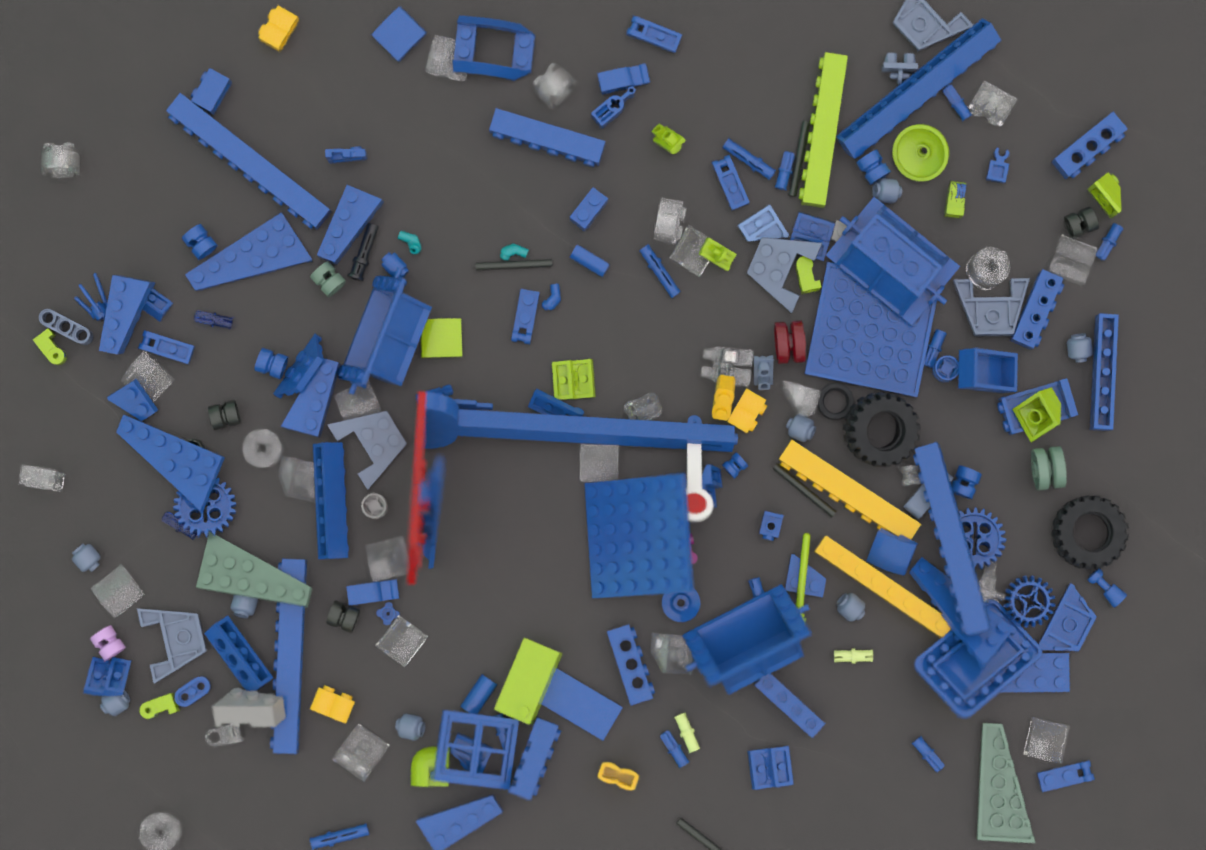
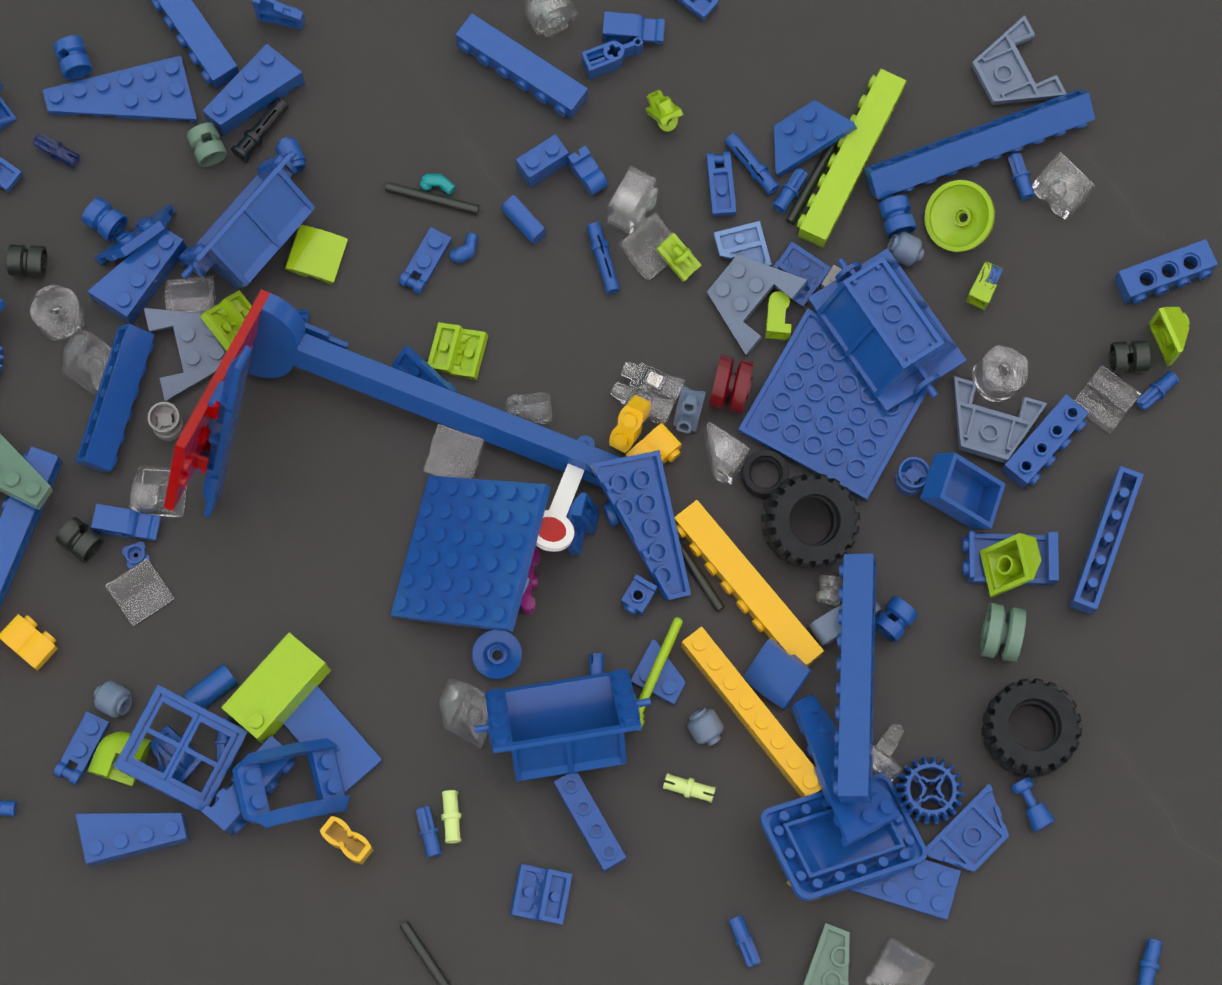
camera: 15 degrees right, 10 degrees down
clear slope [333,723,390,782] -> none
teal arm [398,231,421,255] -> none
brick [607,624,655,705] -> none
sand blue head [786,414,816,442] -> none
sand blue hips [882,53,918,84] -> none
blue axle [924,329,947,368] -> none
blue gear [959,508,1006,570] -> none
blue plate [986,148,1009,184] -> none
sand blue head [1067,333,1093,362] -> none
none -> blue plate [53,711,111,786]
none -> lime slope [200,290,252,351]
none -> blue wedge [232,738,350,829]
none -> blue leg [567,146,608,196]
none -> blue wing [589,450,691,601]
none -> blue wing [774,100,857,177]

